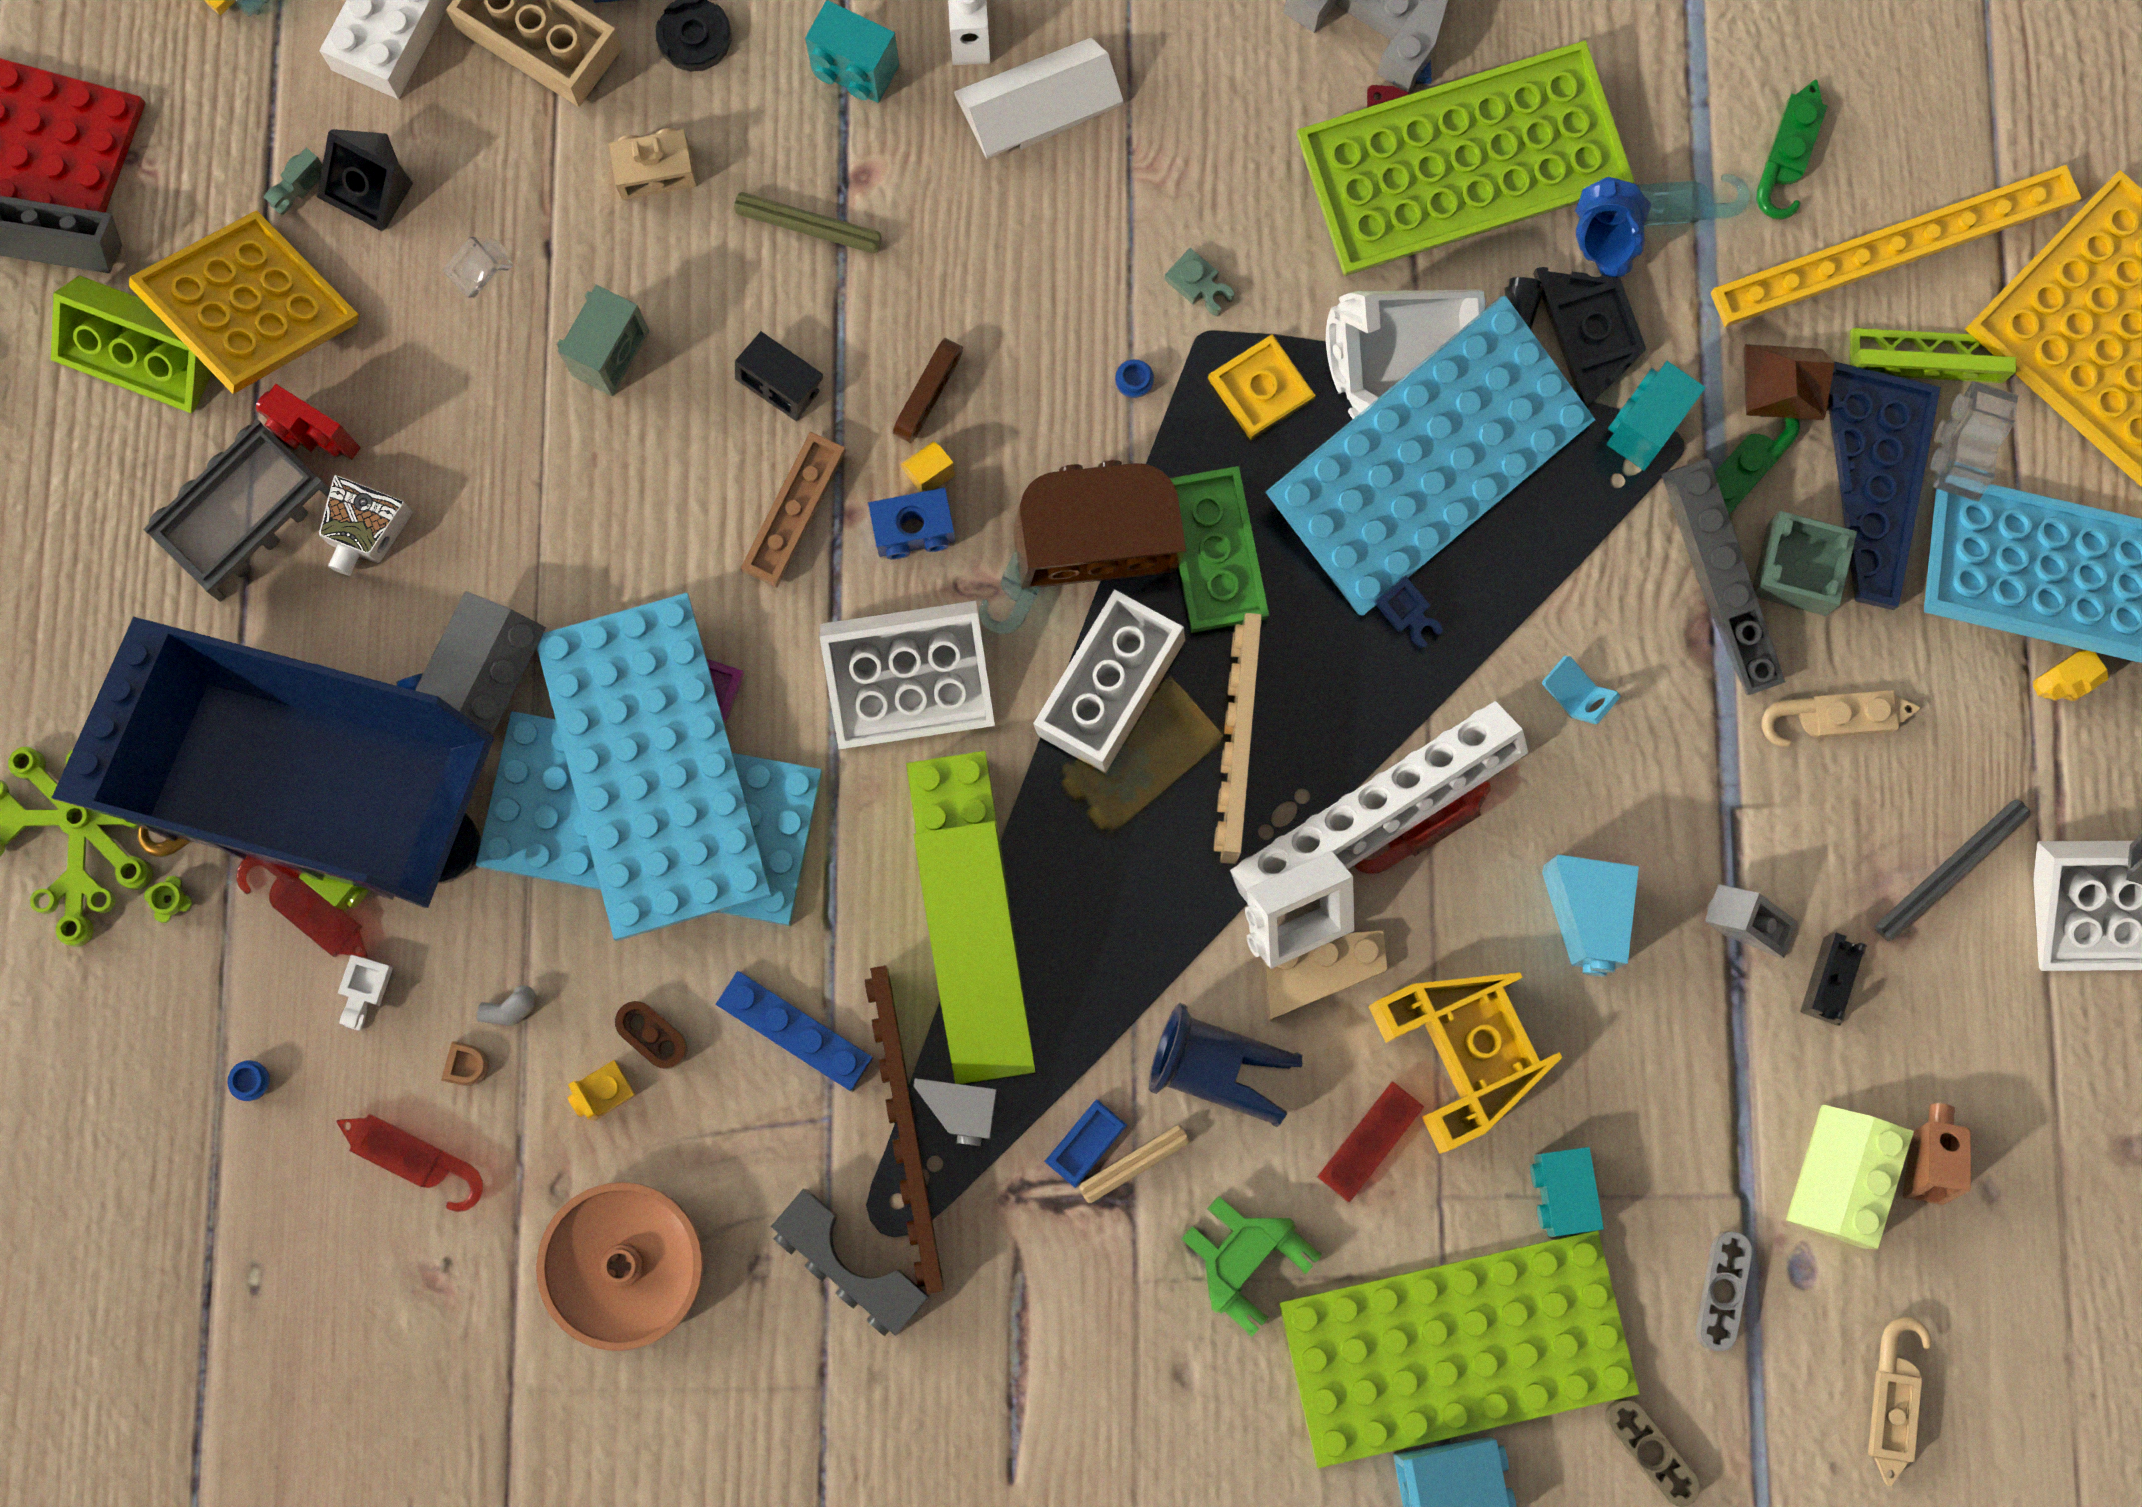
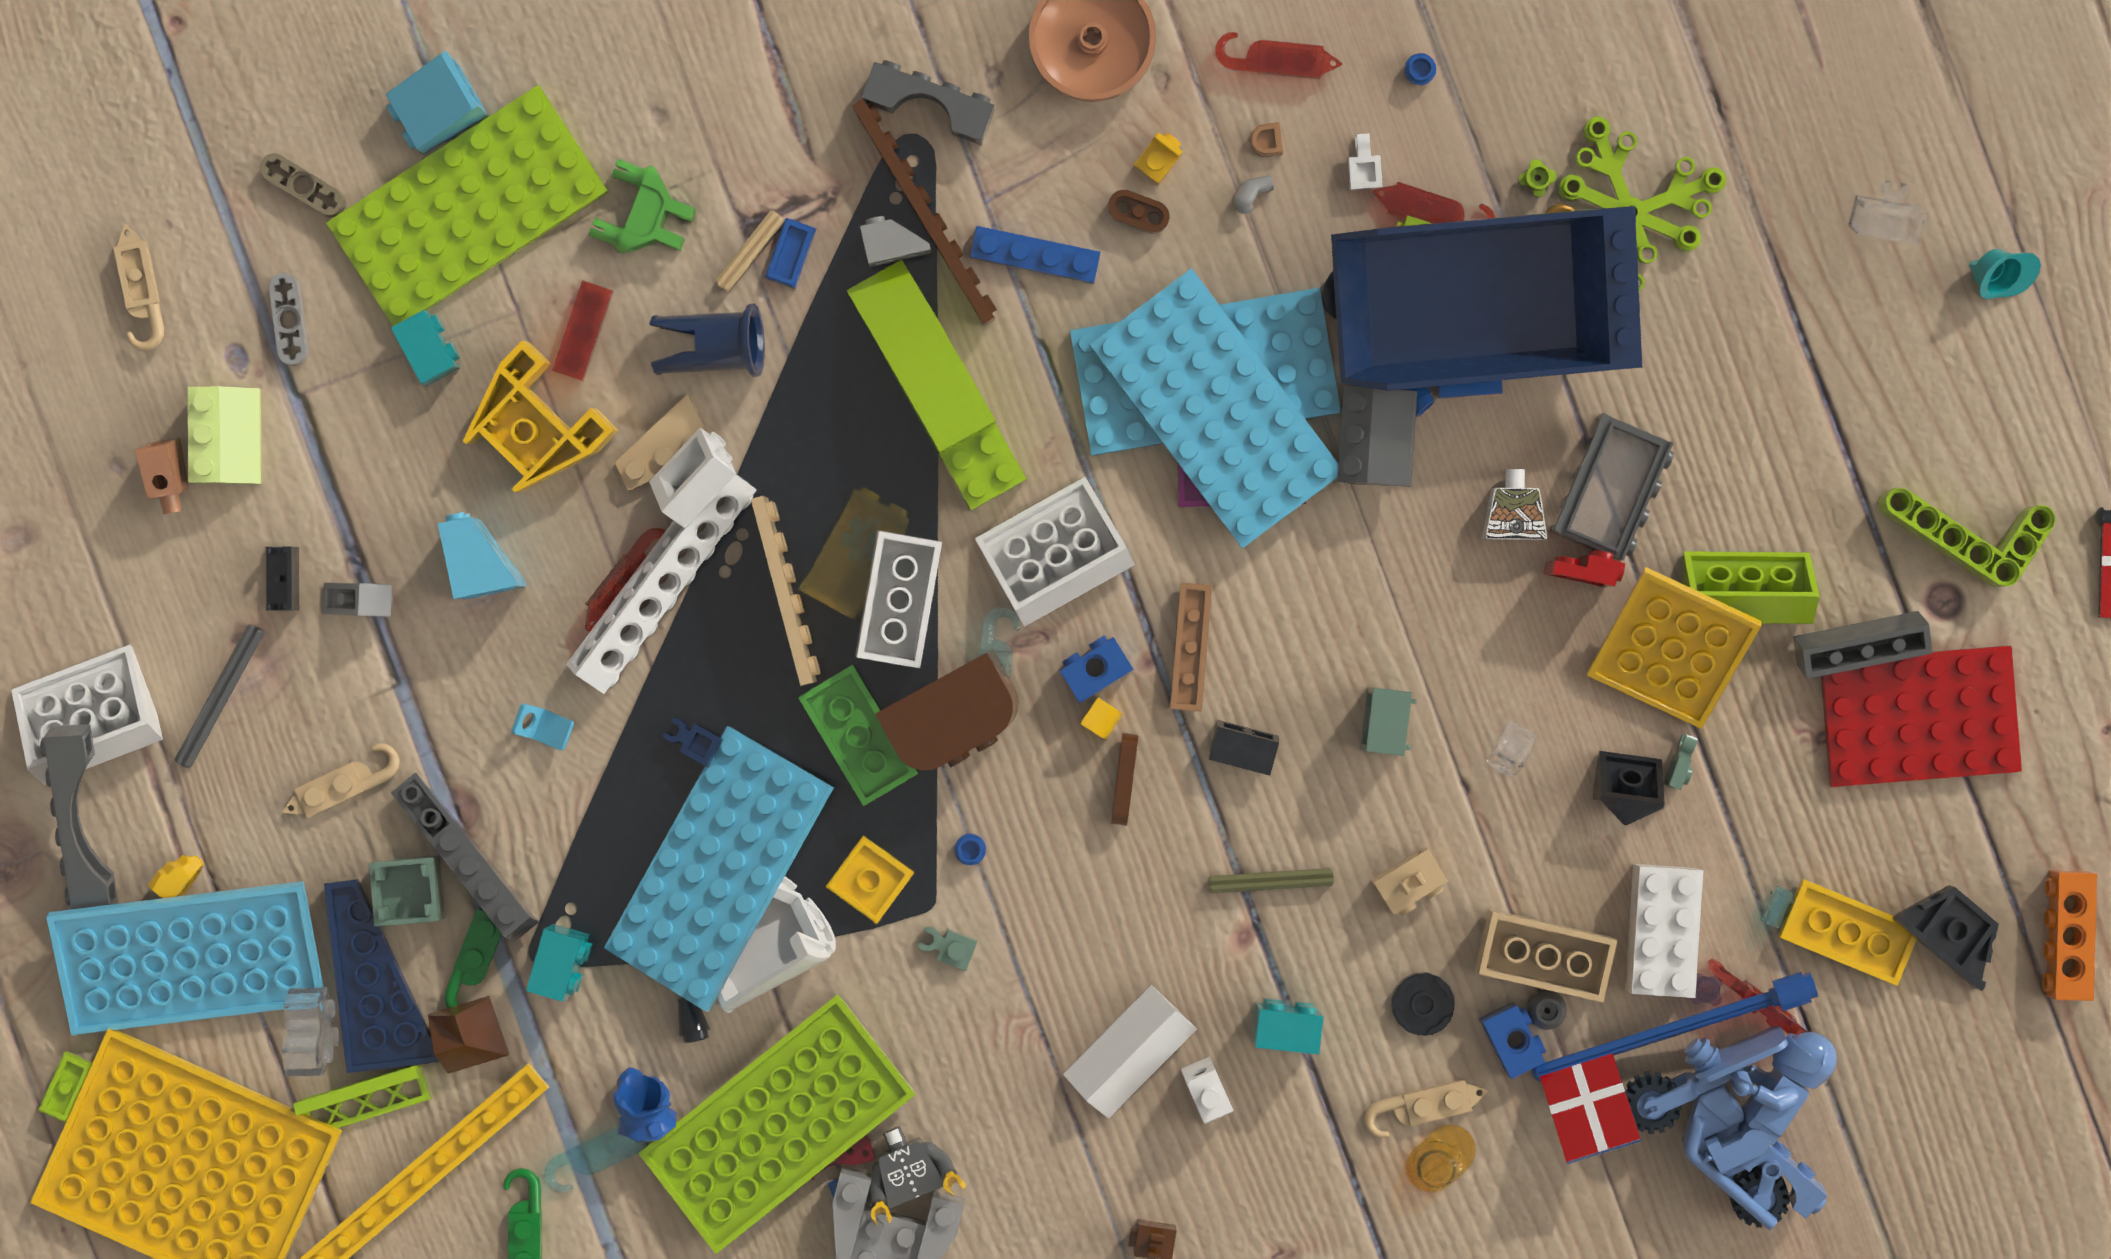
camera: 155 degrees right, 10 degrees up
black wing [1533,267,1646,407] -> none
none -> dark grey torso [869,1126,966,1226]

